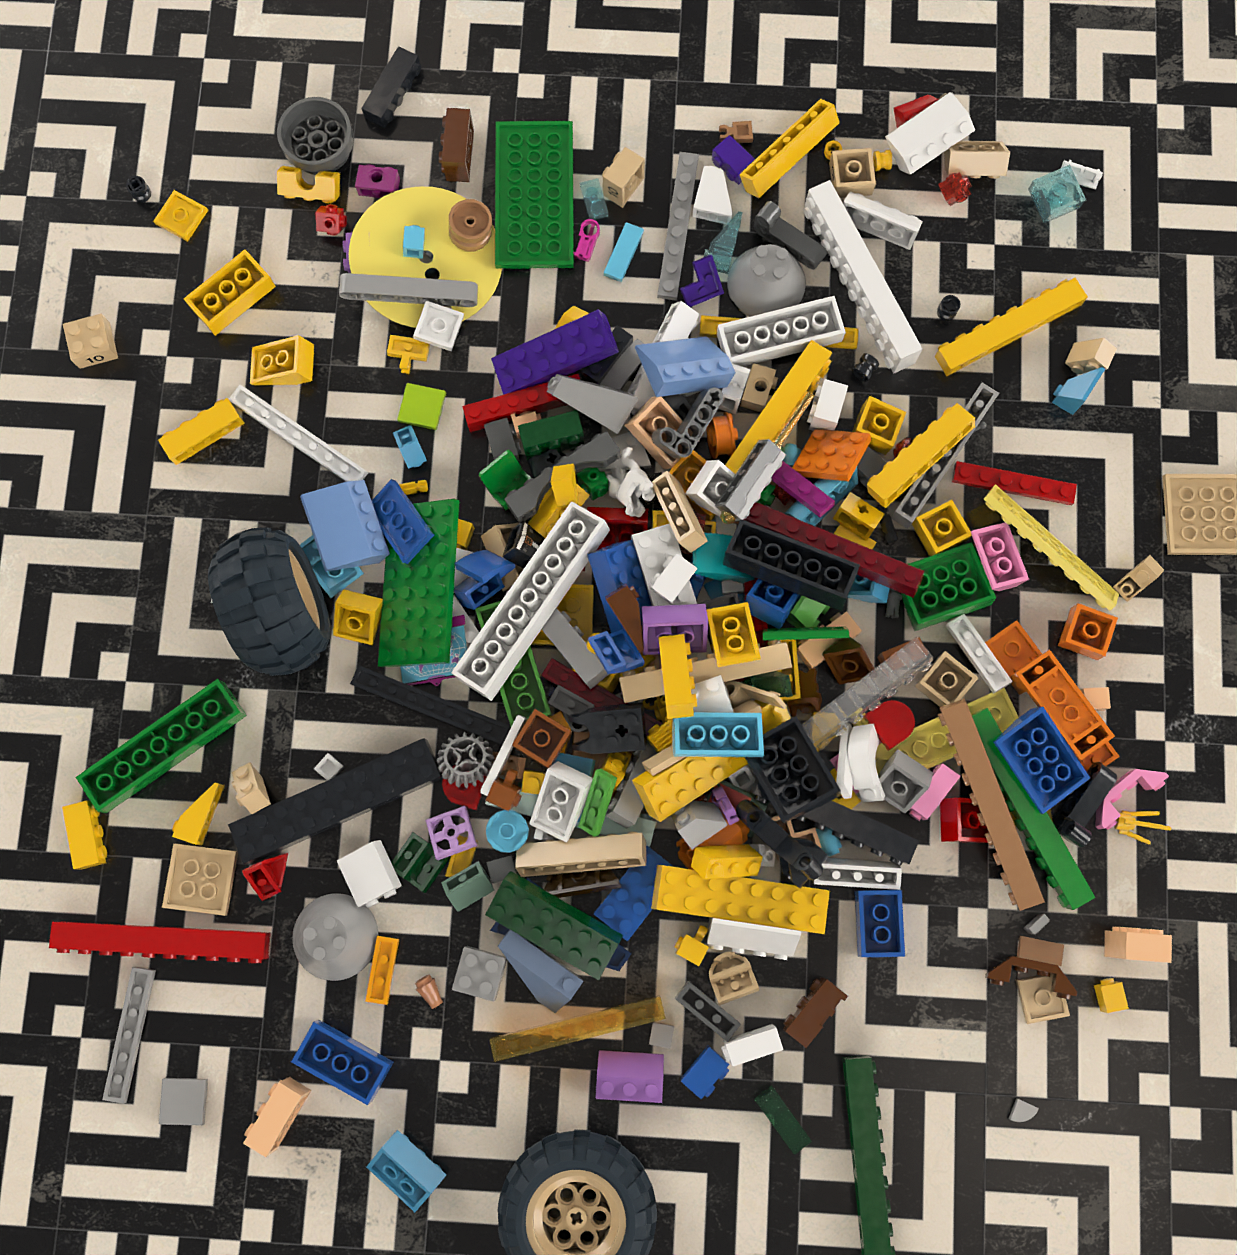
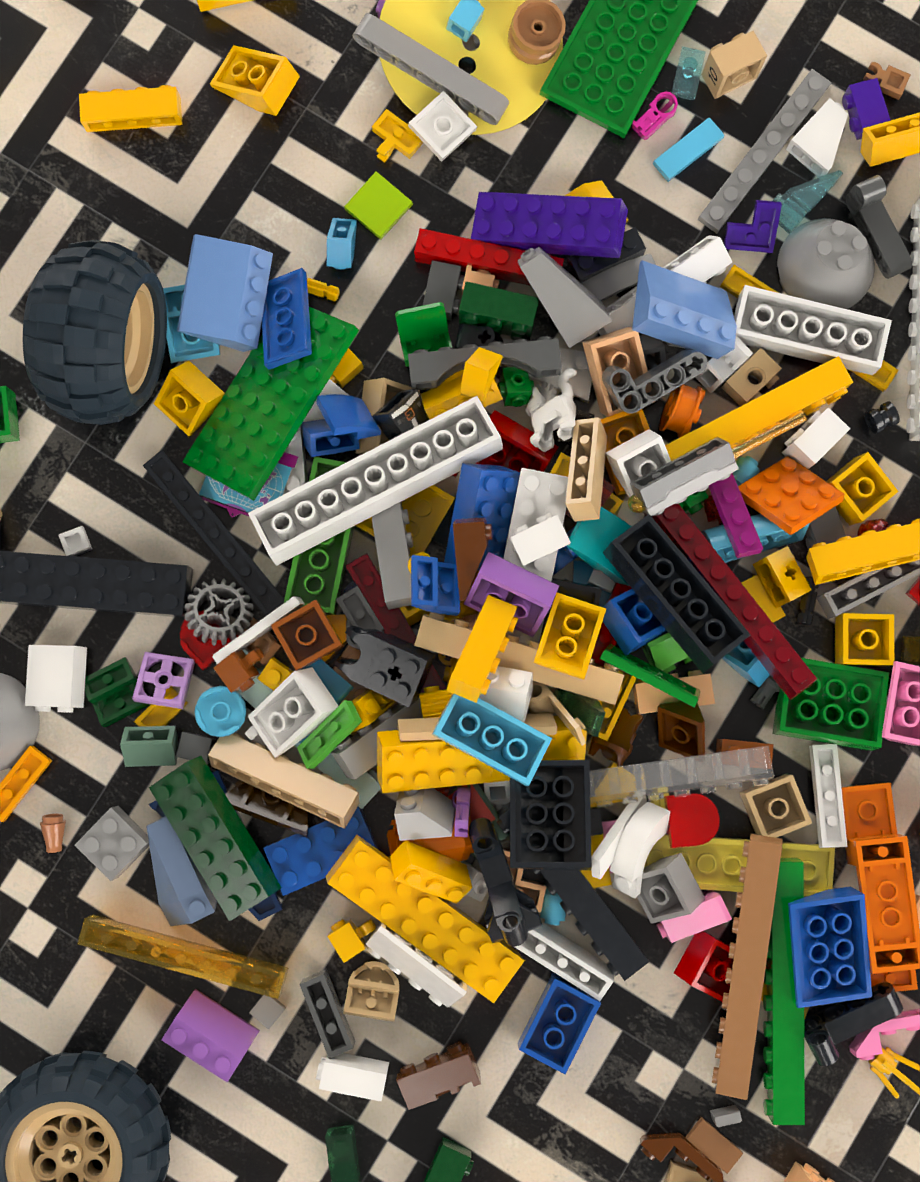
camera: 25 degrees right, 5 degrees up
white tile [229,385,368,482] -> none
blue brick [680,1045,729,1099] -> none

